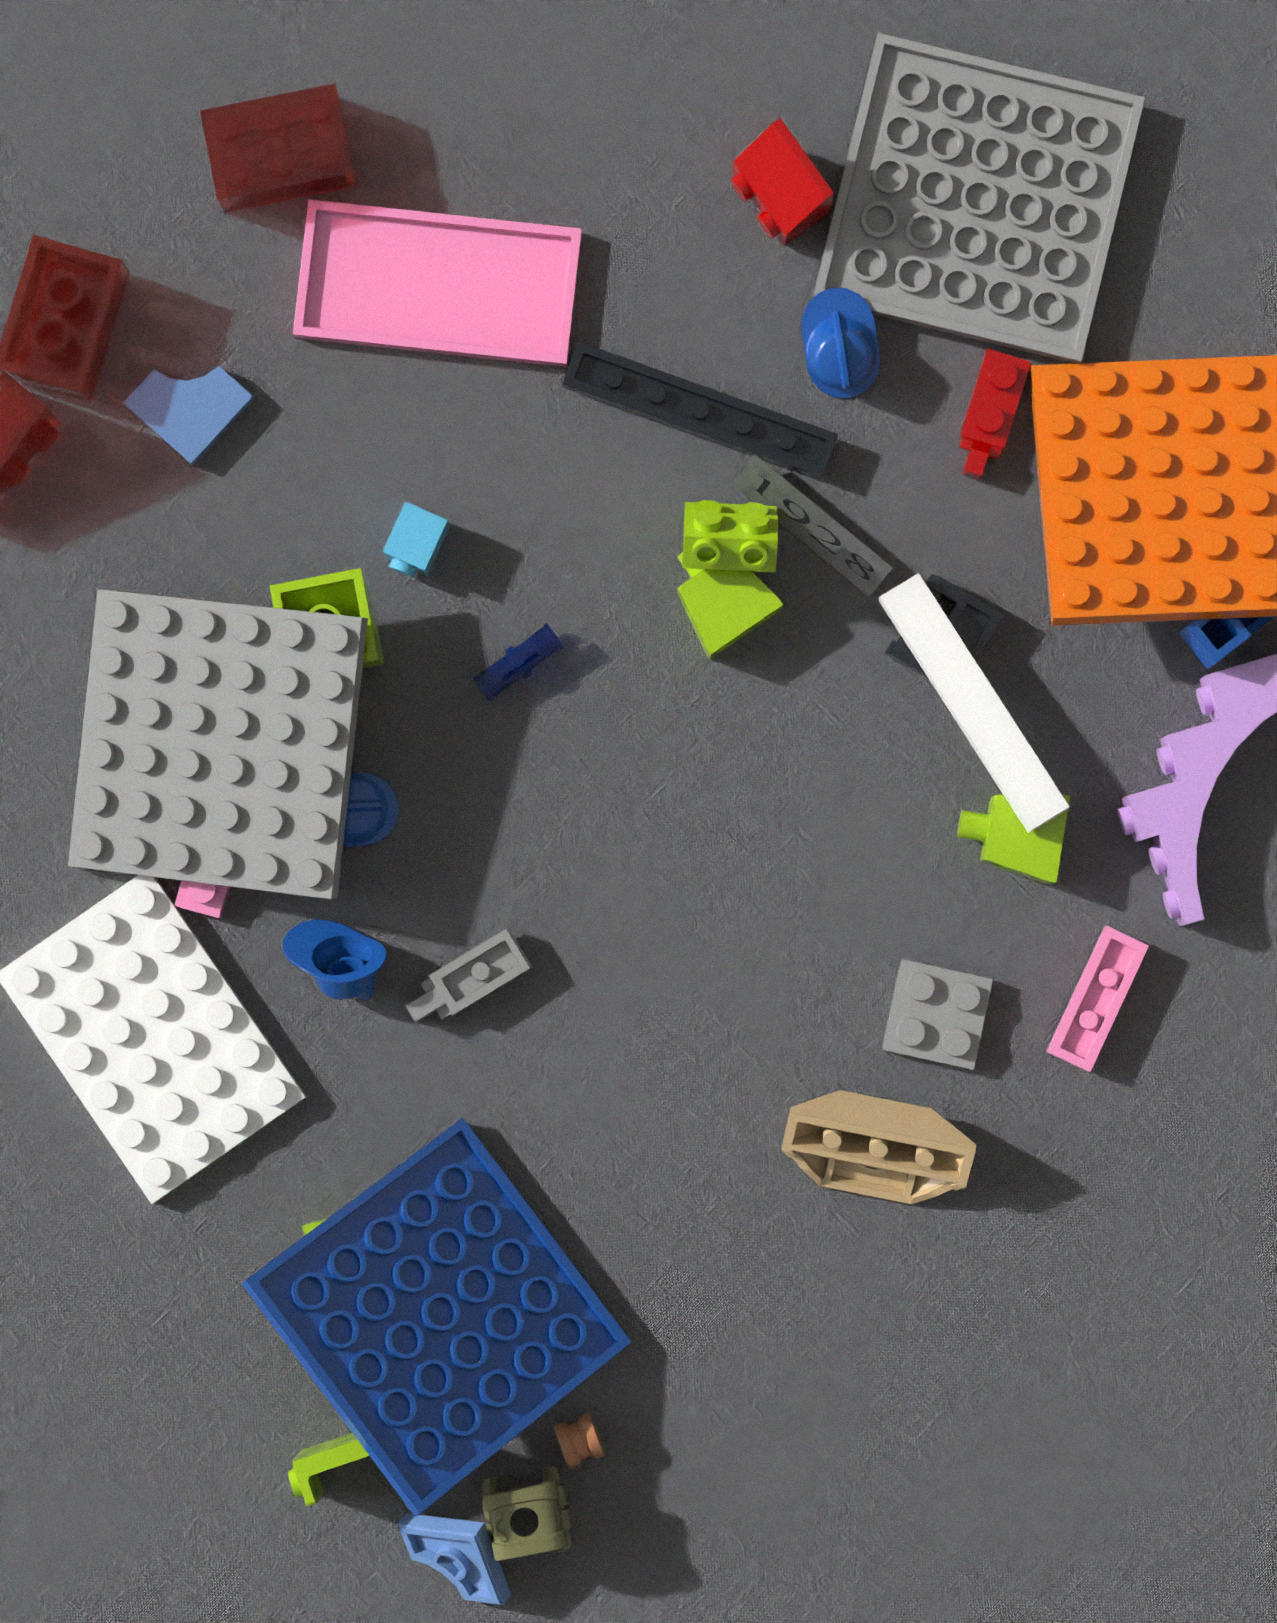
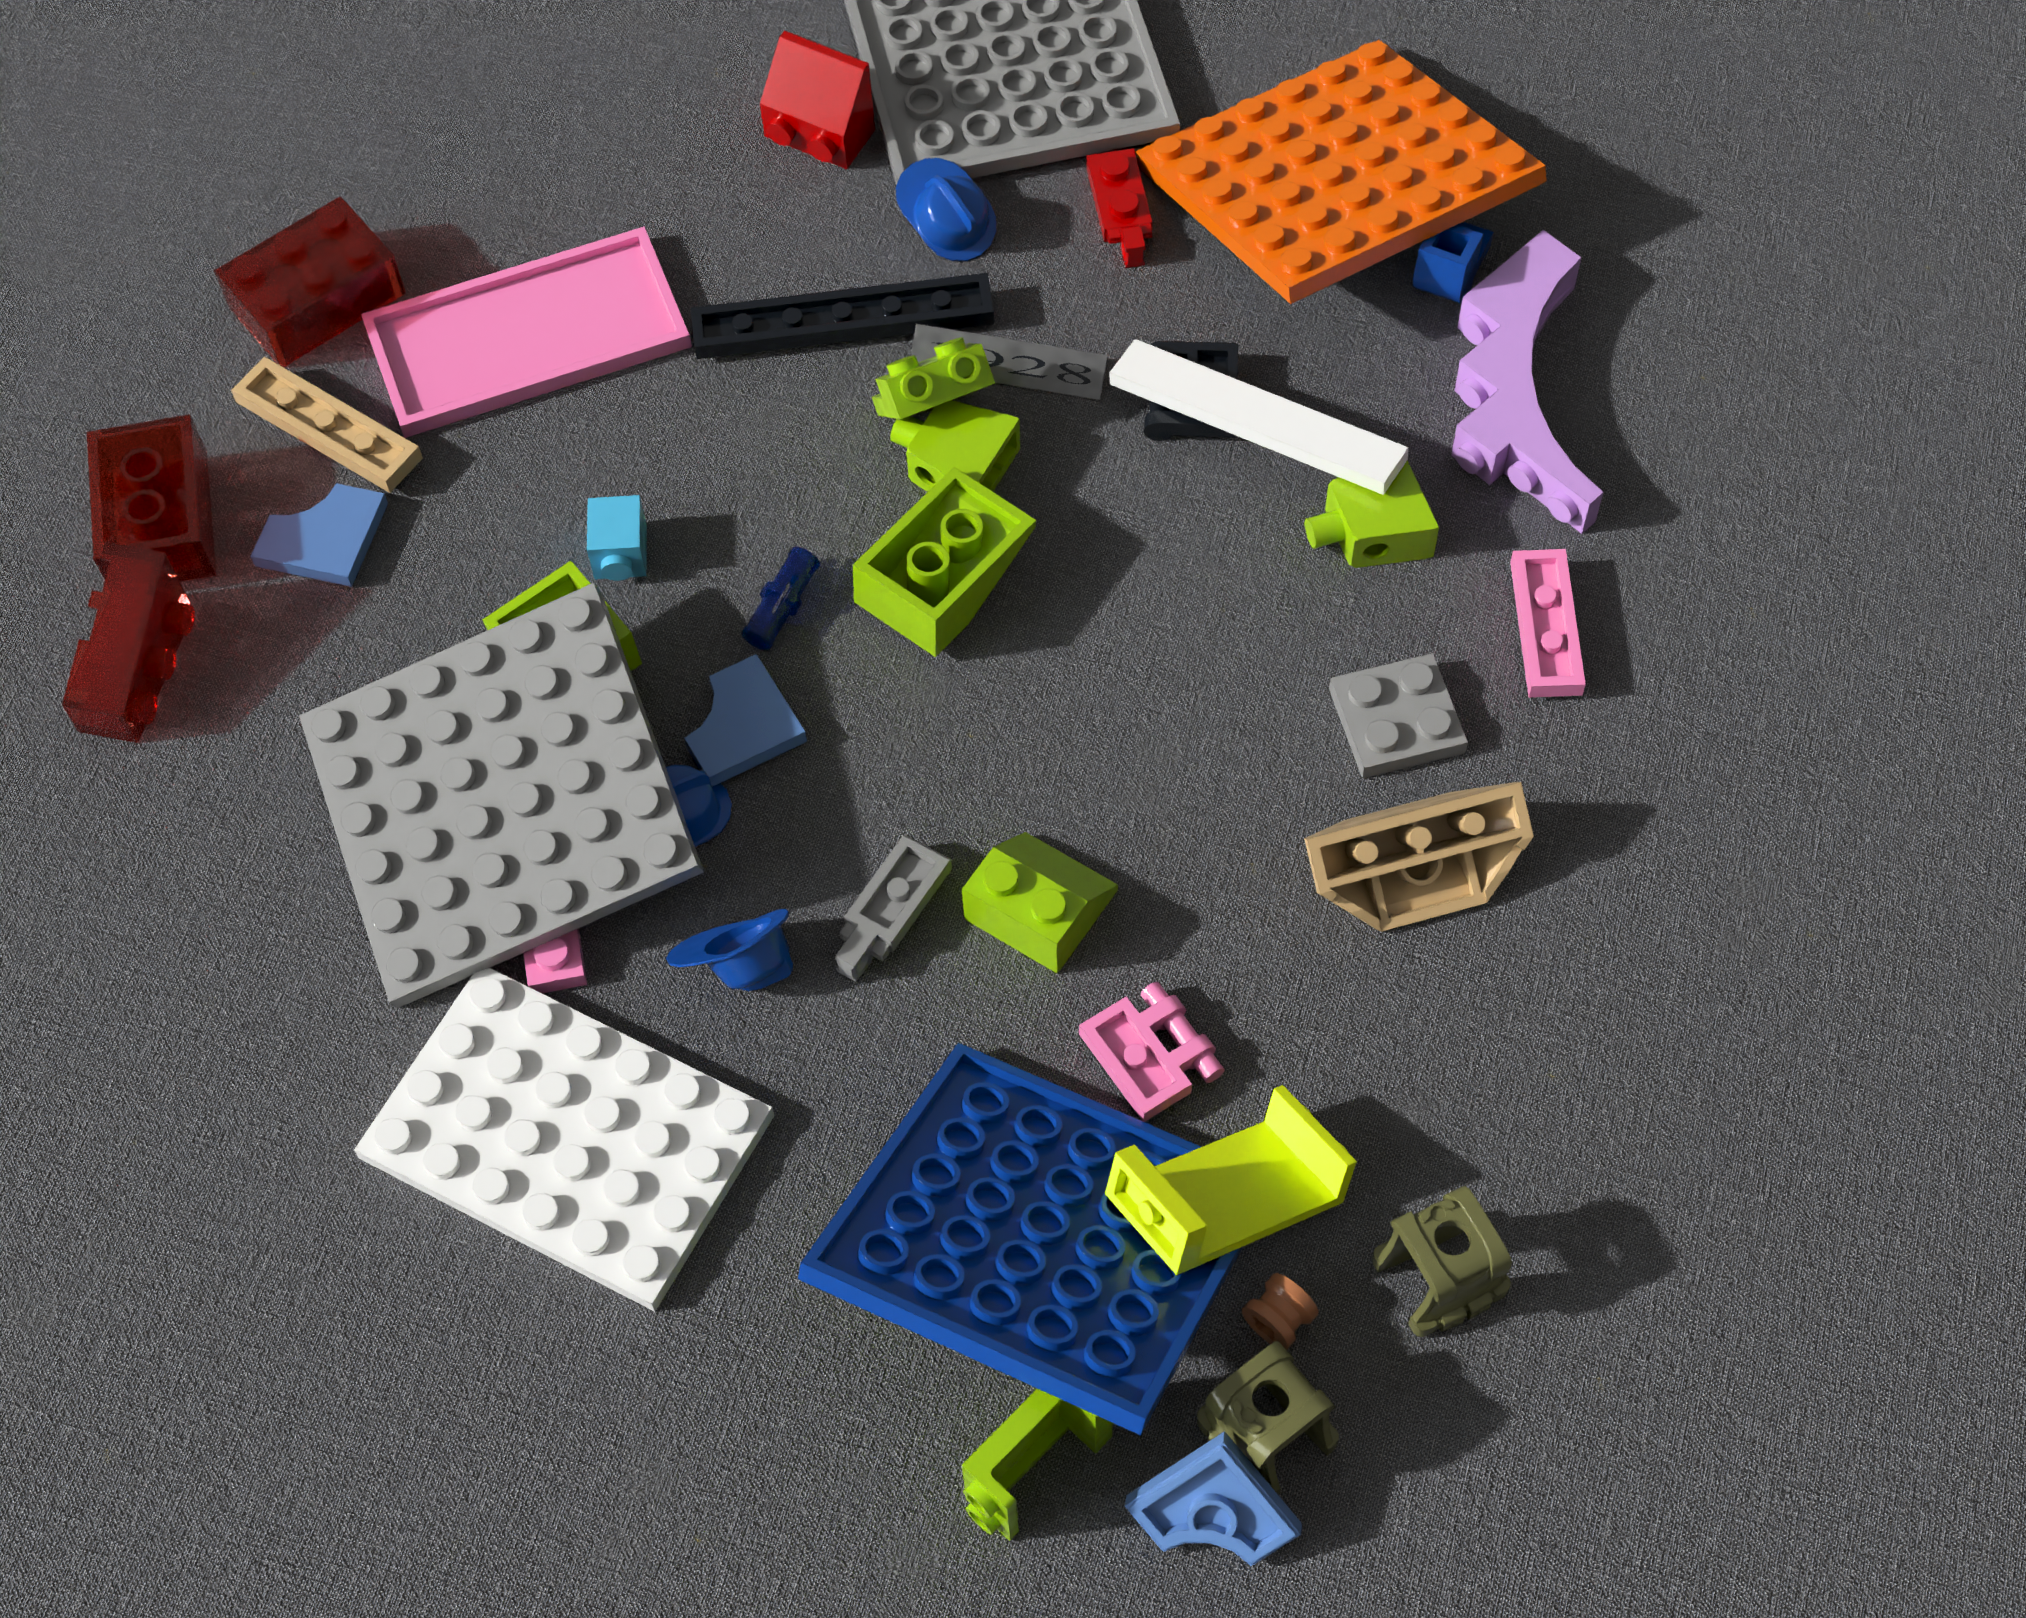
camera: 25 degrees left, 25 degrees down
none -> tan plate [231,356,423,493]
none -> medium blue tile [684,654,807,787]
none -> lime slope [853,467,1036,657]
none -> lime slope [962,832,1118,974]
none -> bright pink plate [1079,981,1225,1122]
none -> neon yellow panel [1105,1085,1357,1276]
none -> olive piece [1372,1186,1512,1337]

